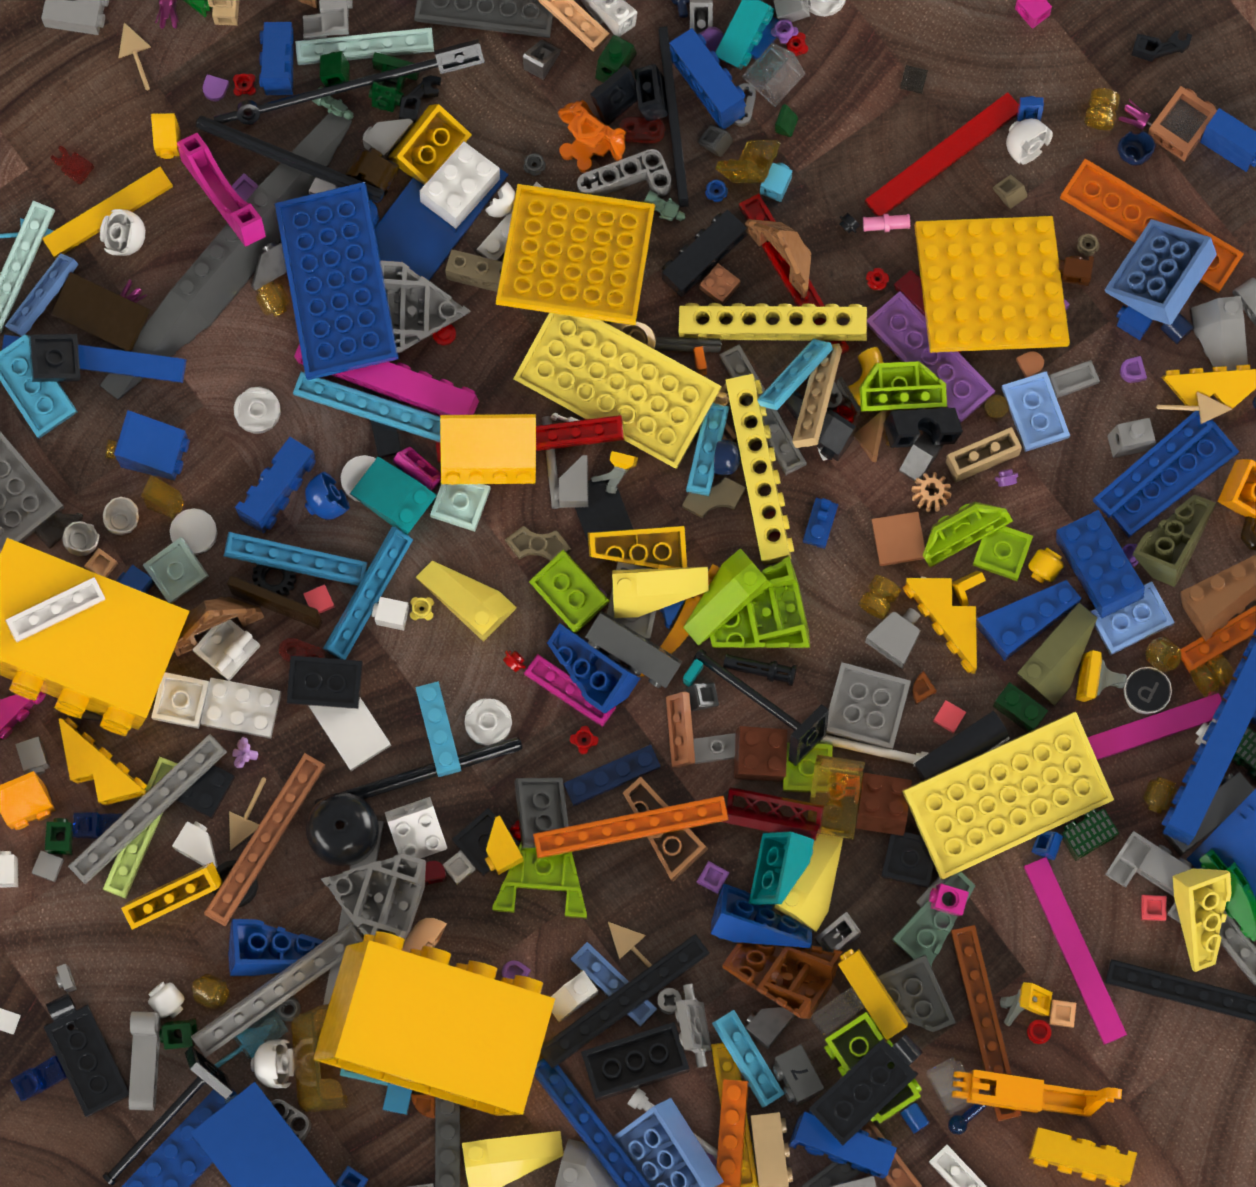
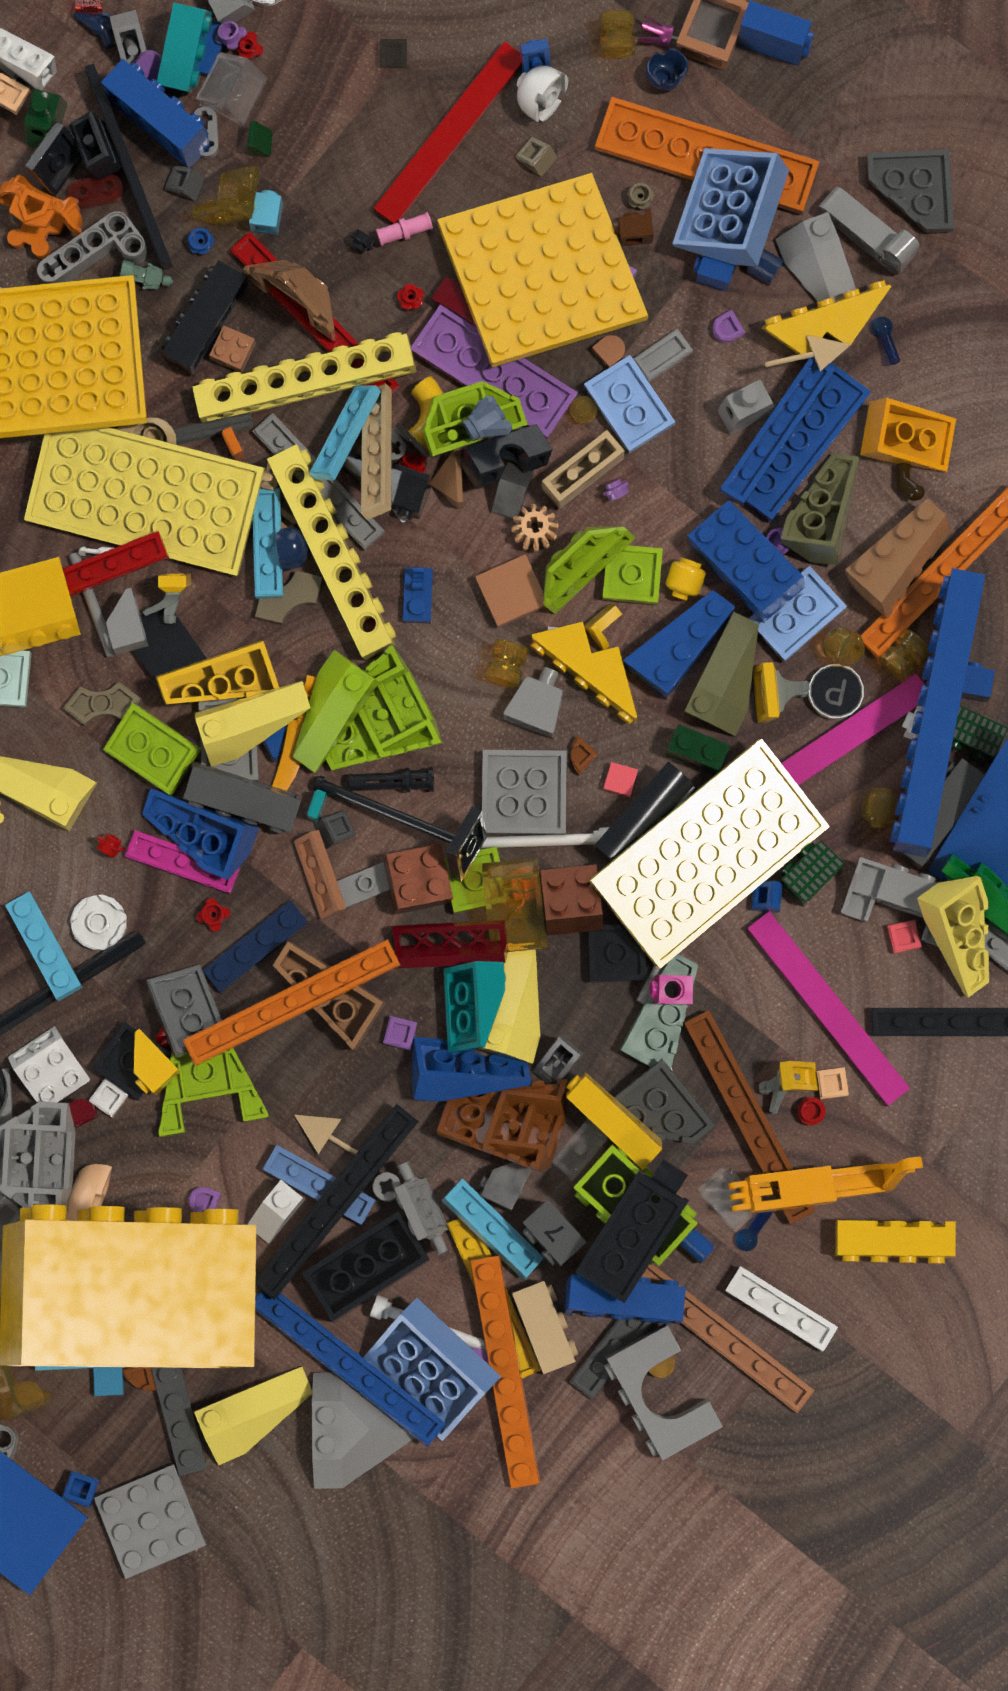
camera: 15 degrees left, 5 degrees up
none -> sand blue rock [462,396,512,441]

